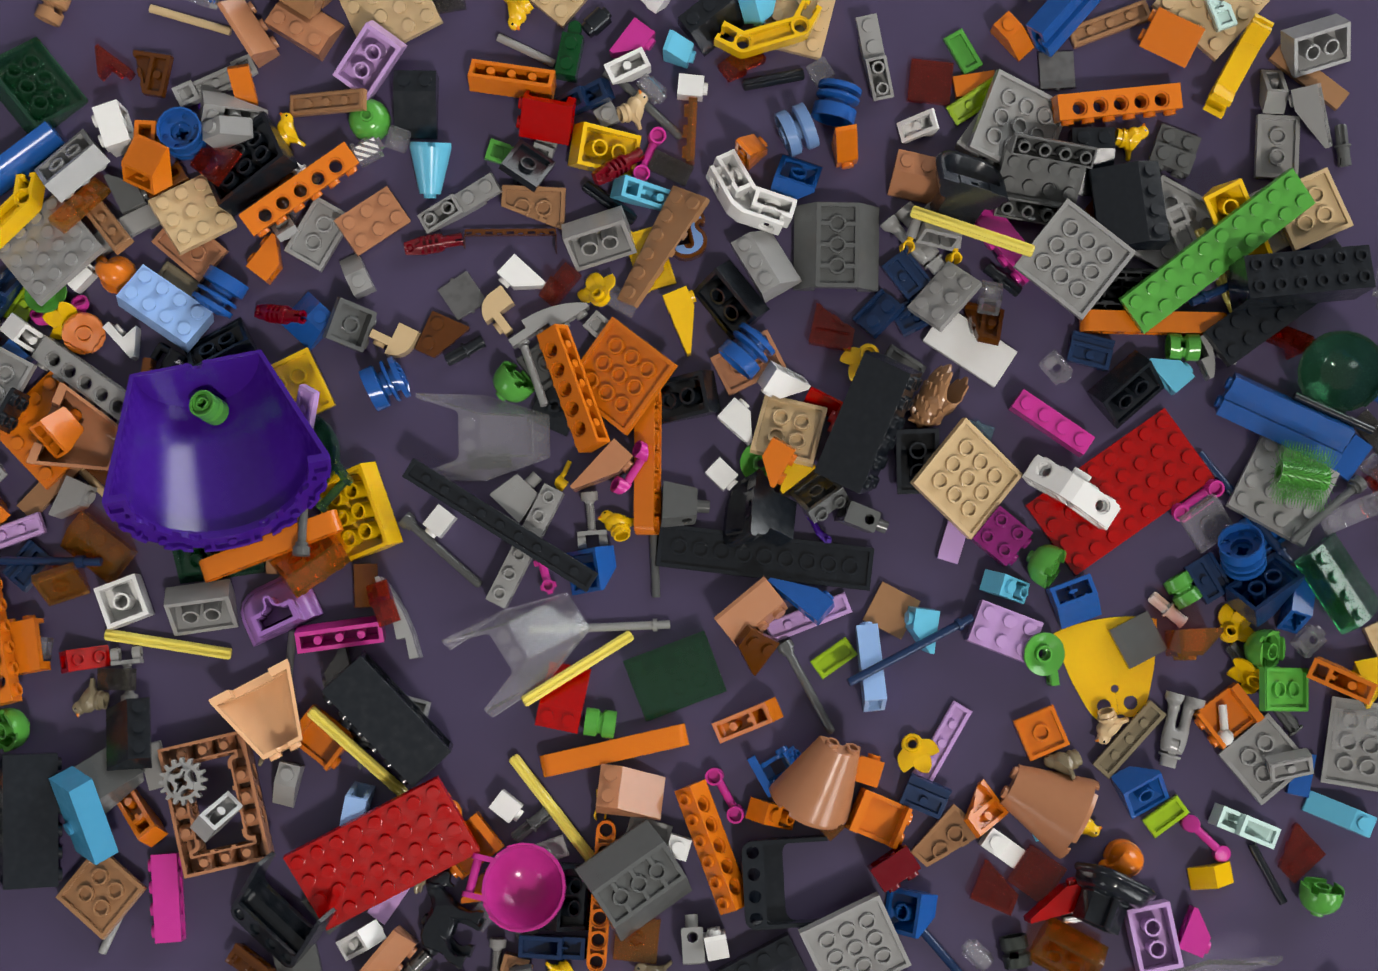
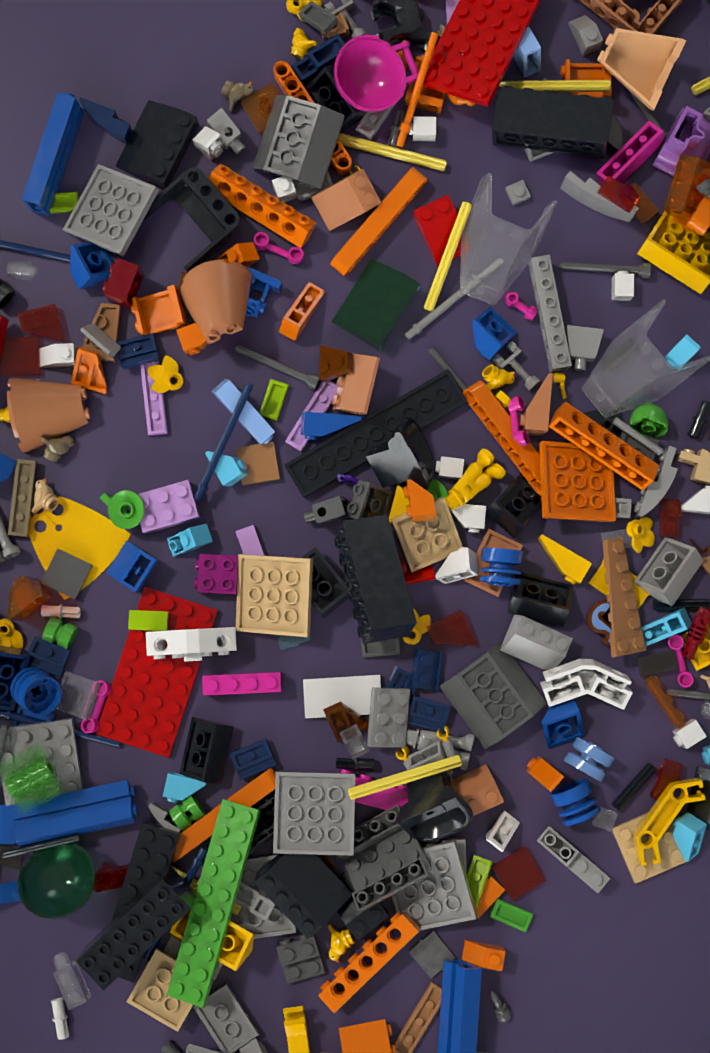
camera: 140 degrees right, 0 degrees up
black plate [402,458,599,592] -> none
bright green wheel [583,707,617,739] -> none
dark grey torso [661,481,710,527] -> none
orange slope [735,134,768,171] -> none
medium nougat head [908,364,969,428] -> none
orange plate [1012,704,1070,761] -> none
bright green cylinder [1026,544,1067,588] -> none
clear brick [1039,349,1073,386] -> none
none -> light grey slope [80,324,121,358]
none -> lime tile [128,610,169,631]
none -> orange bar [396,32,439,148]
none -> yellow piece [444,448,506,510]
none -> yellow tile [495,390,511,409]
none -> light grey plate [505,180,531,206]
none -> medium azure slope [663,334,701,371]

